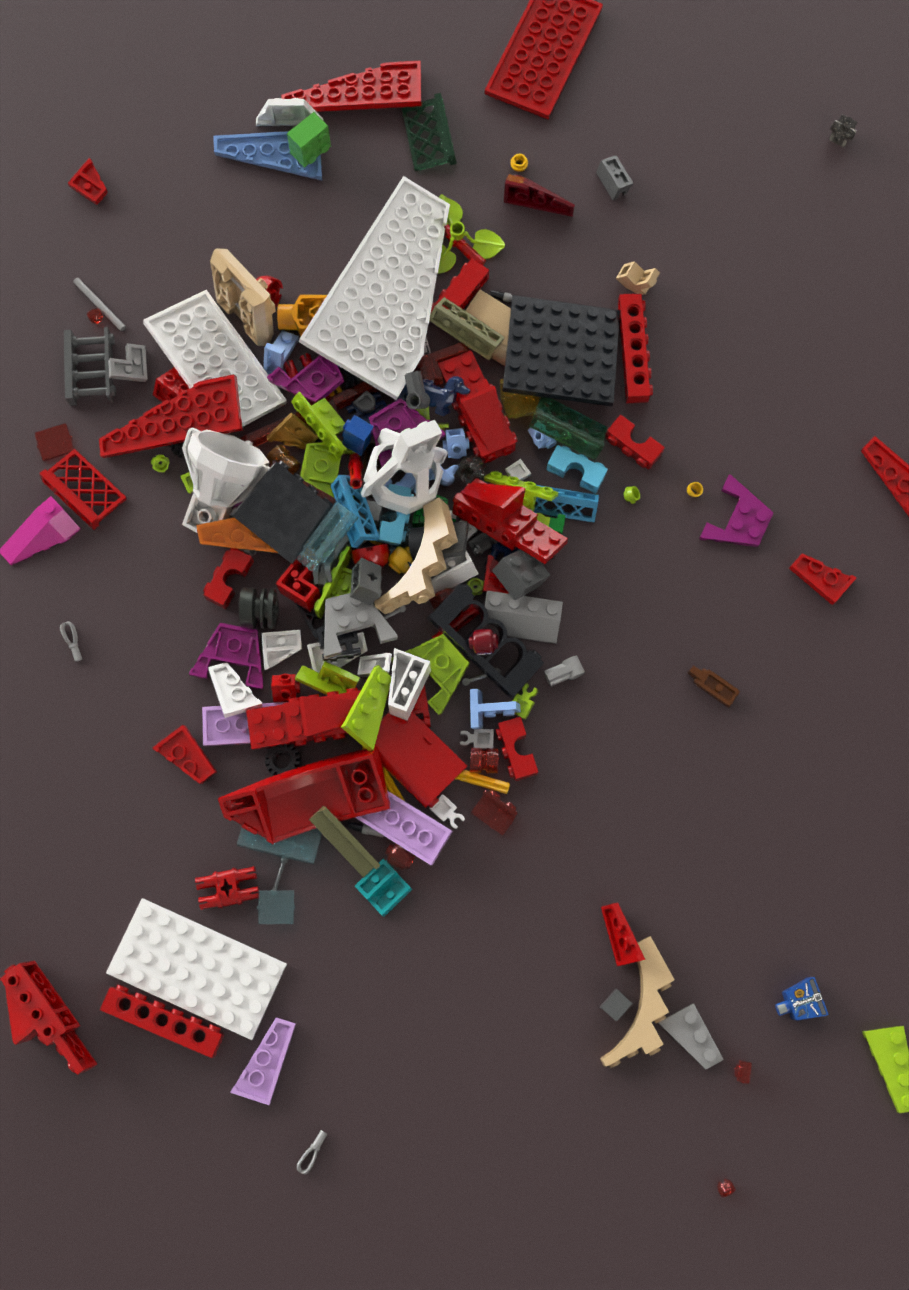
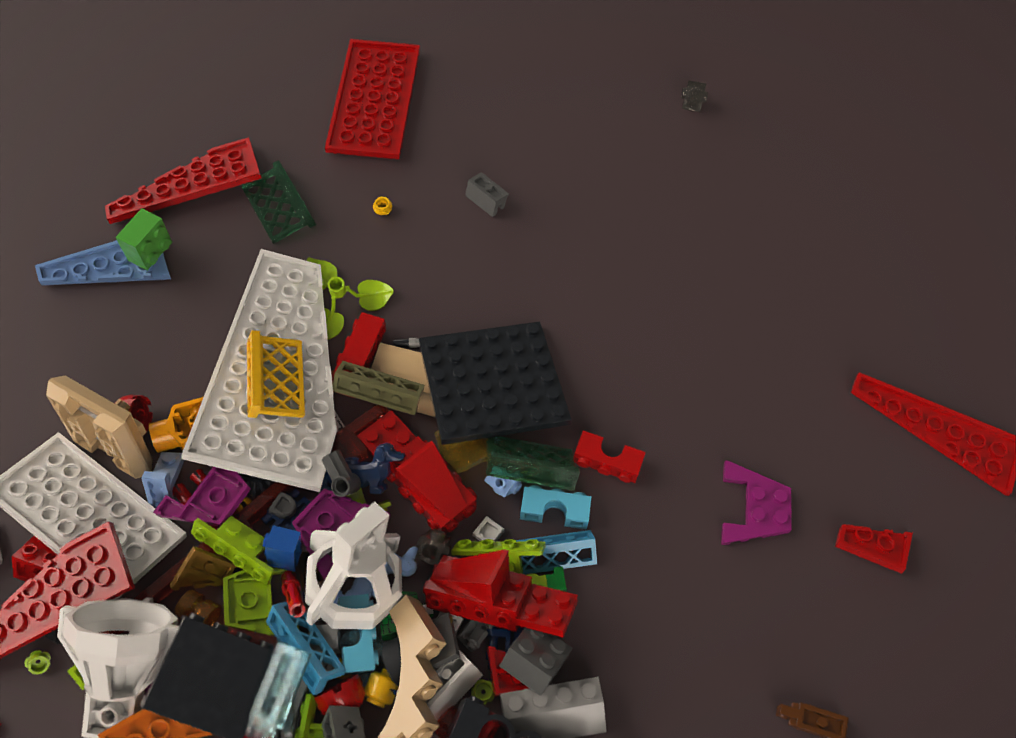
camera: 20 degrees left, 15 degrees down
white wing [256,98,324,126] -> none
light blue brick [442,428,470,459] -> none
red pin [444,224,486,266] -> none
dark red wedge [504,174,575,217] -> none
tan brick [616,261,660,295] -> none
red brick [618,293,653,404] -> none
lime plate [624,486,640,504] -> none
yellow hinge [687,482,703,497] -> none
none -> yellow fence [247,330,305,418]

